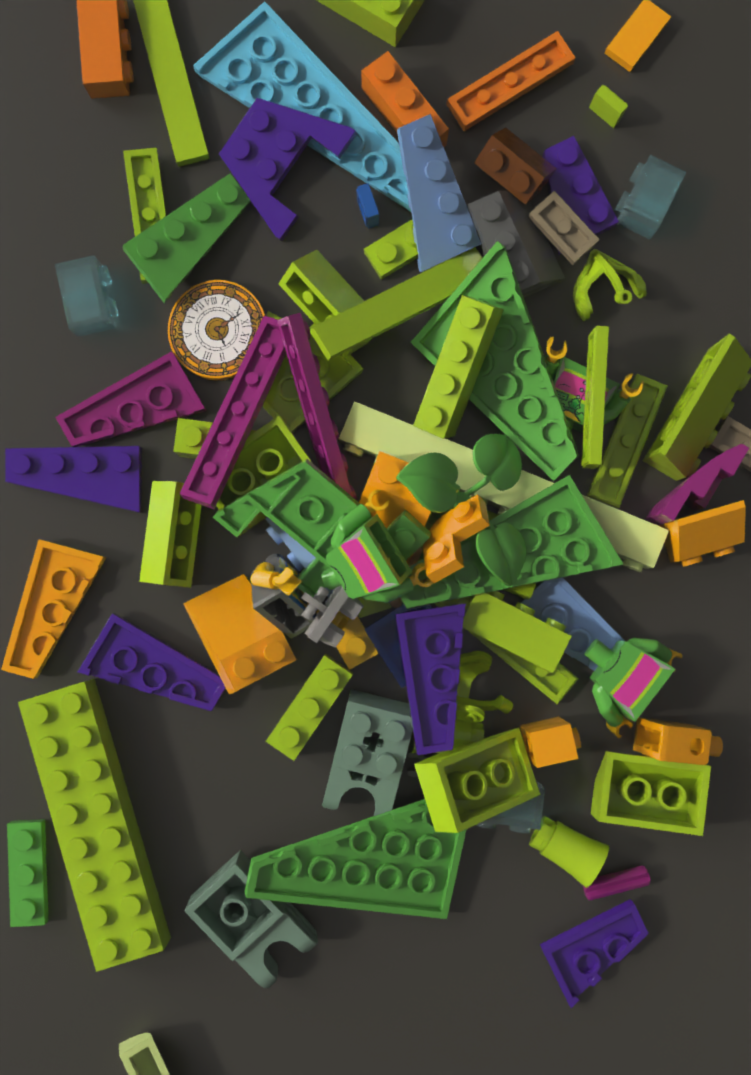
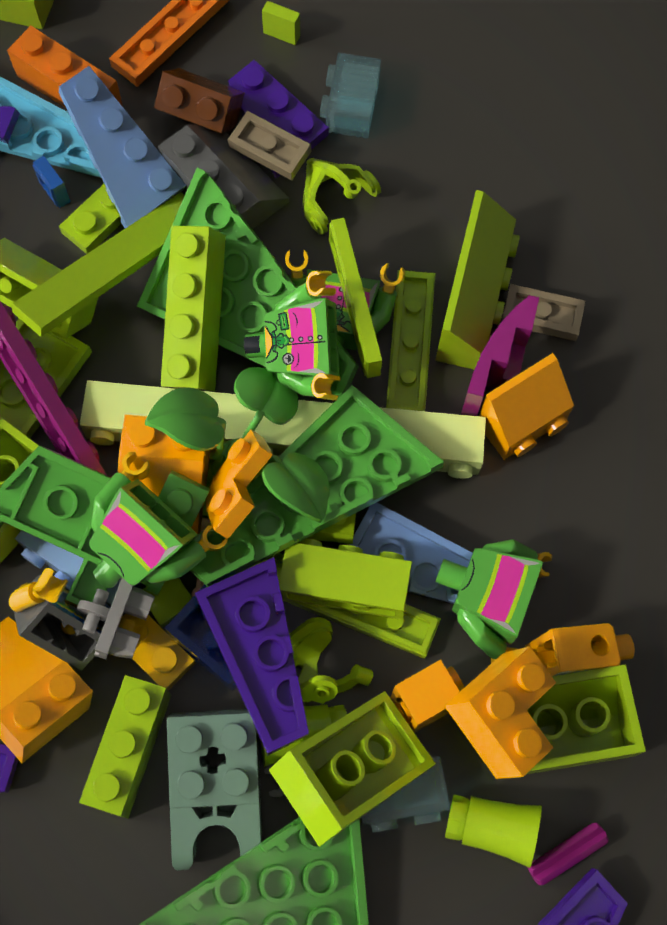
camera: 15 degrees left, 15 degrees down
none -> torso [244,271,340,400]
none -> light orange brick [444,646,556,779]

